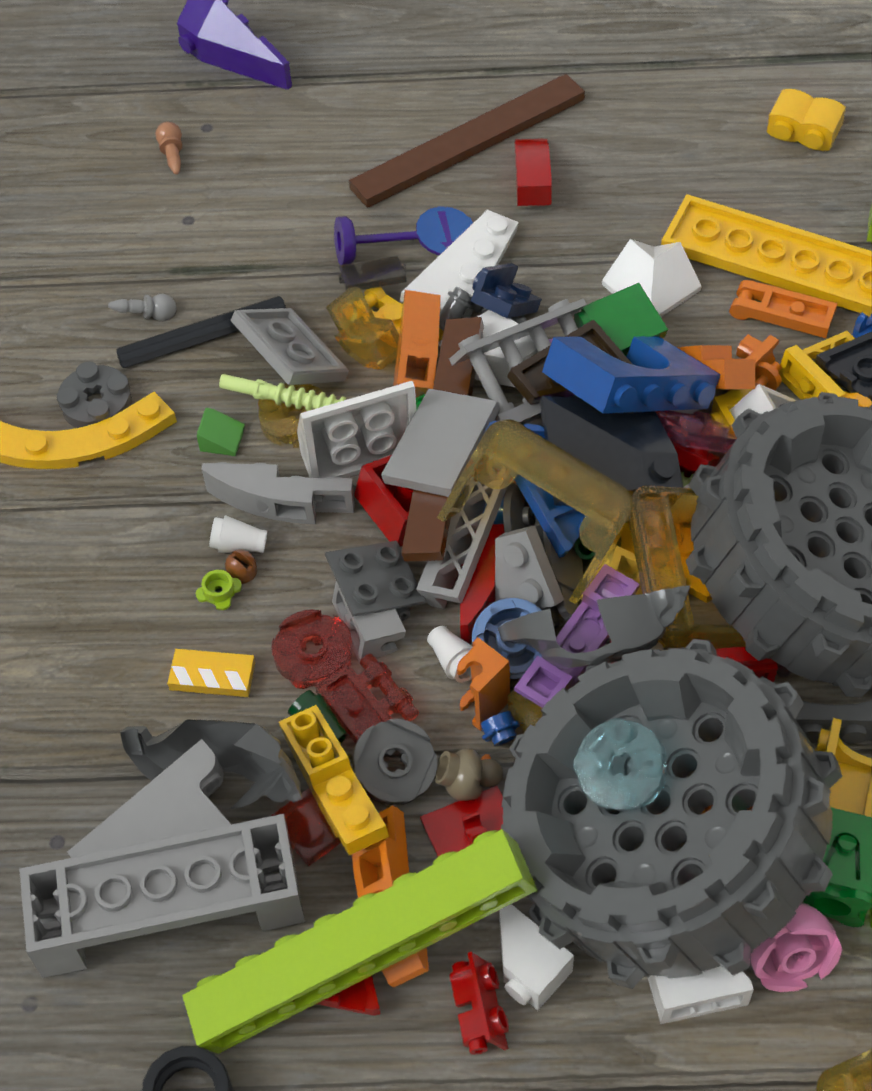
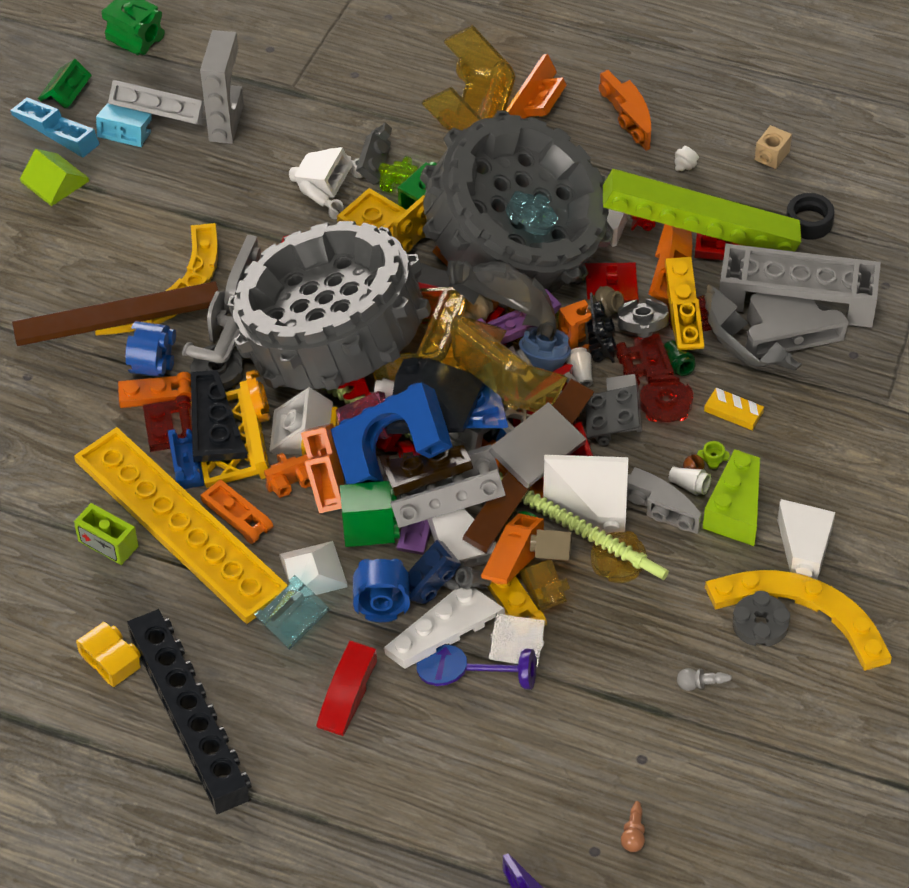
camera: 160 degrees left, 5 degrees down
black axle [116,296,286,368] -> none
bright green slope [197,408,245,456] -> none
light grey tile [231,308,349,385] -> none
reddish brown tile [349,74,585,208] -> none
none -> black brick [127,609,252,815]
none -> clear light blue plate [254,575,330,650]
none -> blue brick [353,559,410,623]
none -> dark tan arch [530,530,572,560]
none -> black hinge [587,292,617,363]
none -> lime wedge [703,449,760,546]
none -> white slope [777,499,835,580]

